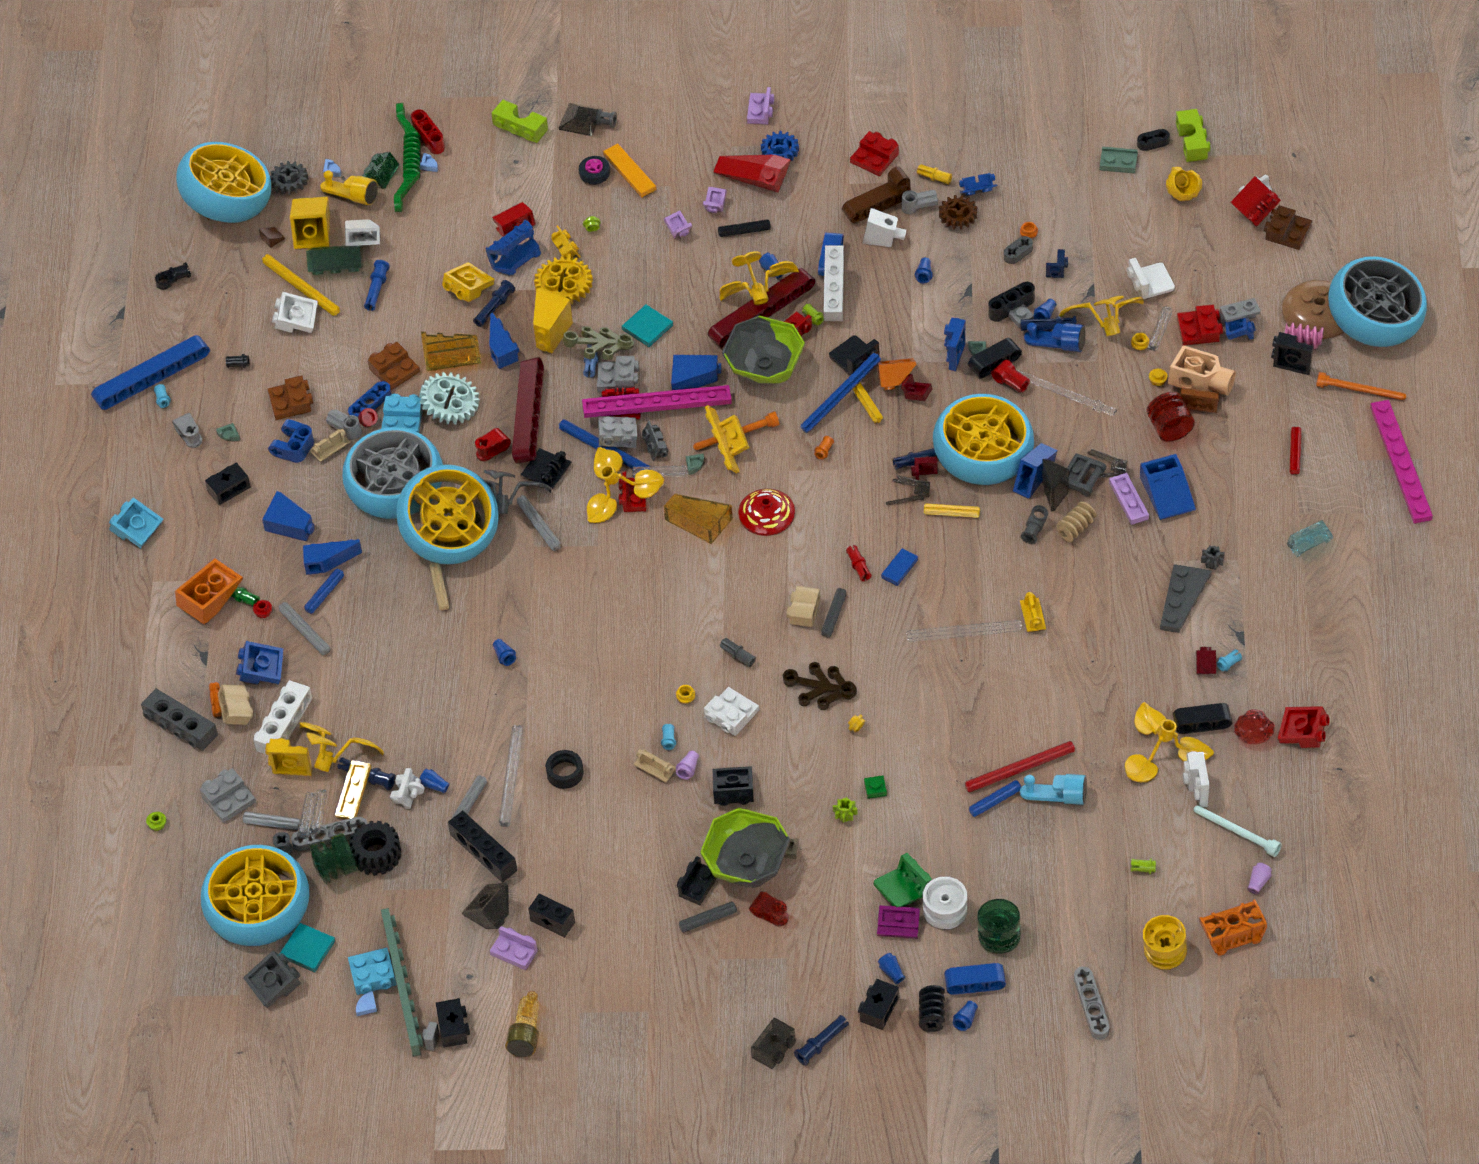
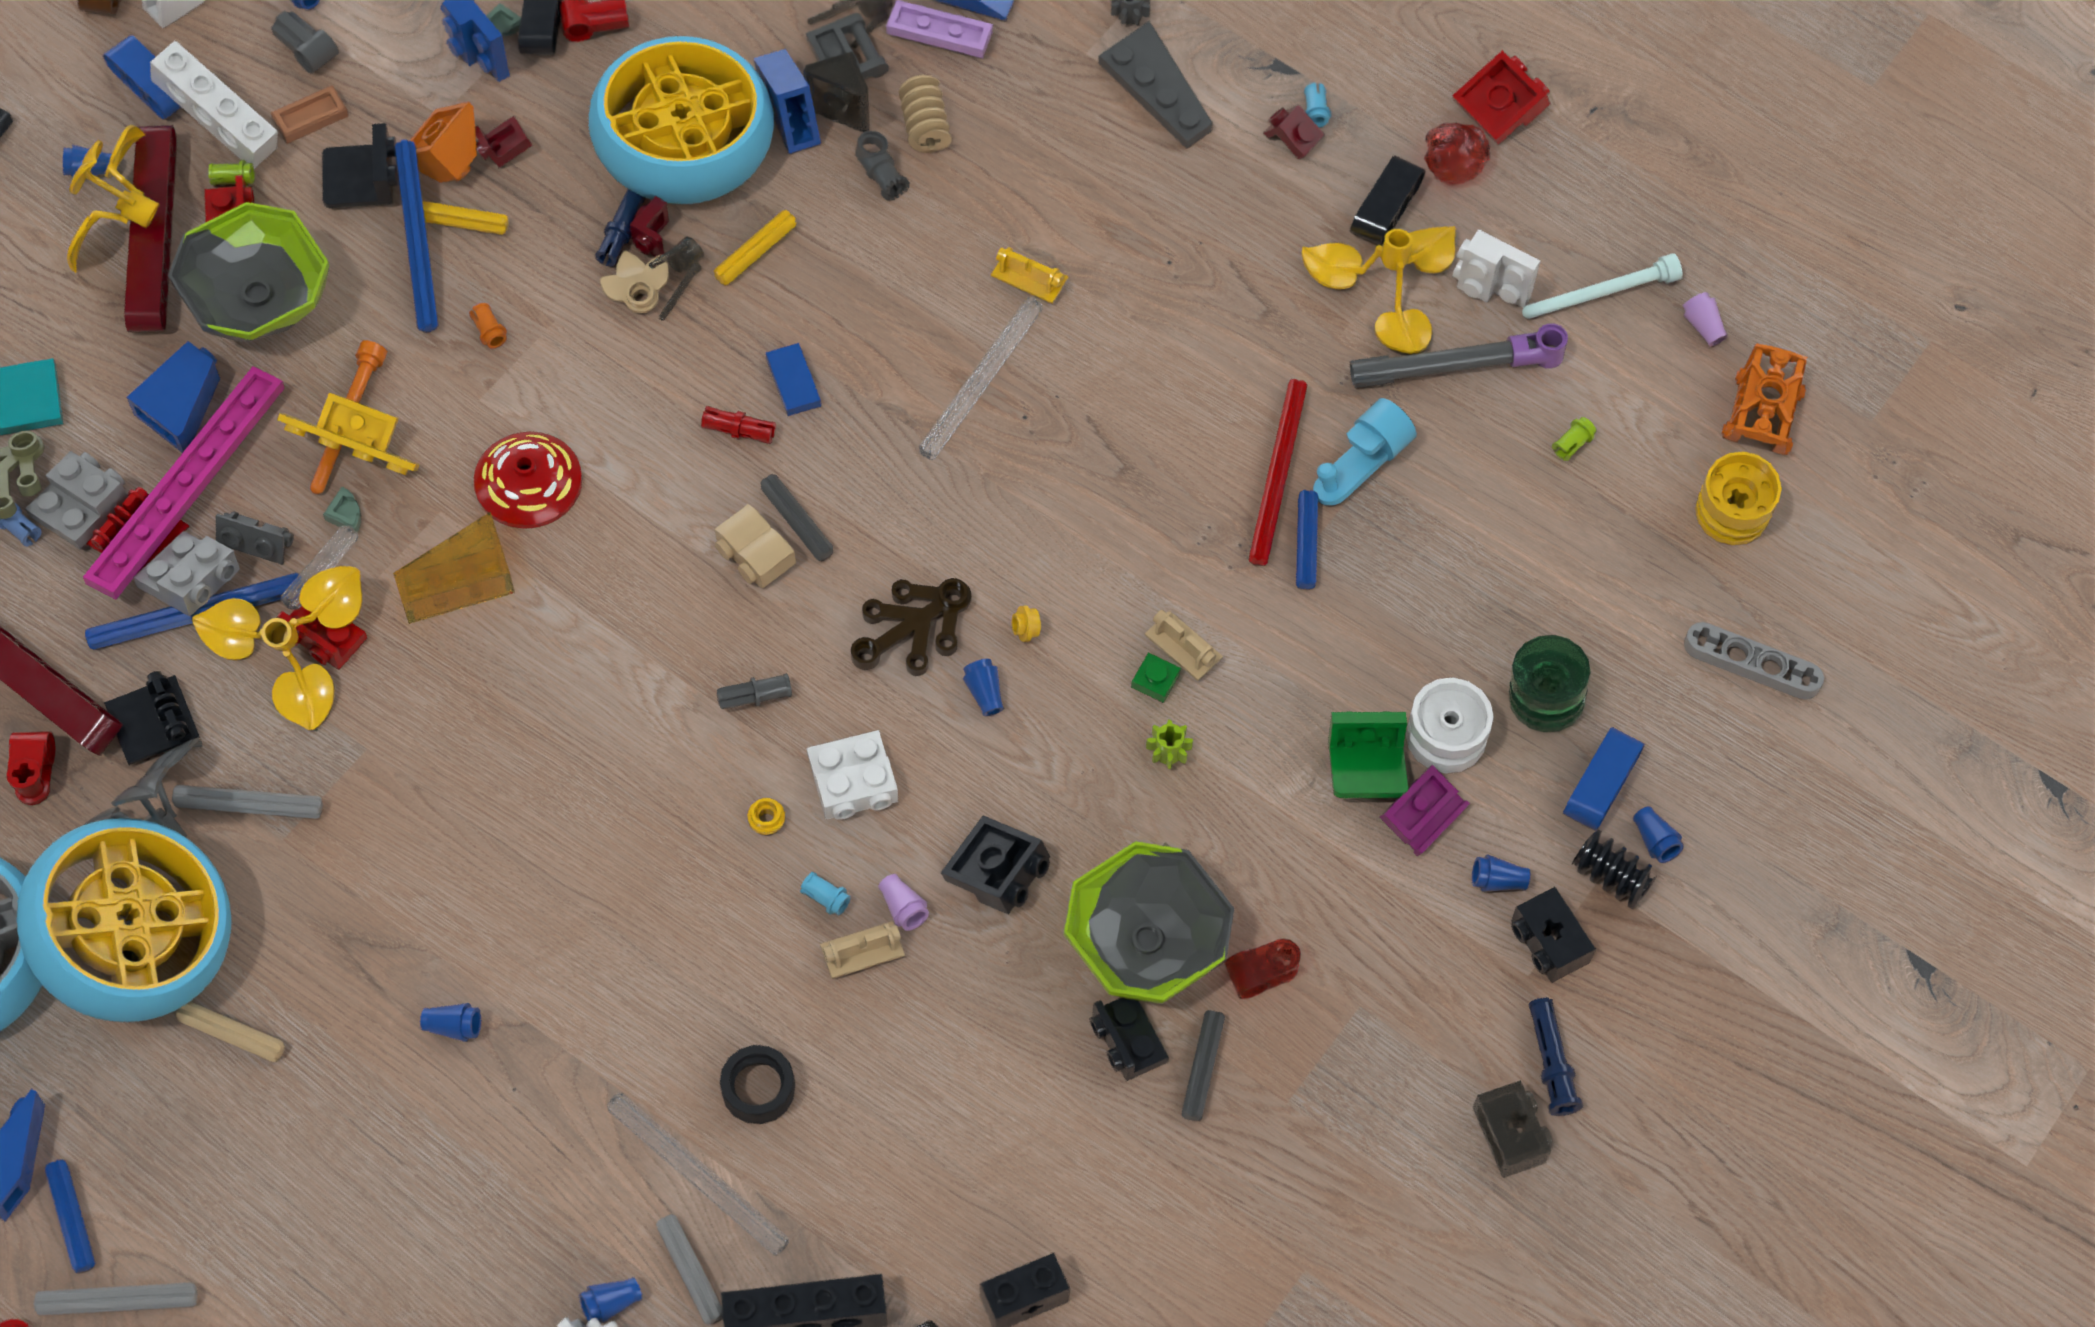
camera: 60 degrees left, 10 degrees up
none -> nougat tile [270,85,349,144]
none -> dark grey piece [271,11,339,74]
none -> tan plate [600,251,669,314]
none -> blue cone [963,659,1004,716]
none -> tan hinge [1145,610,1223,681]
none -> dark grey piece [1349,324,1568,388]

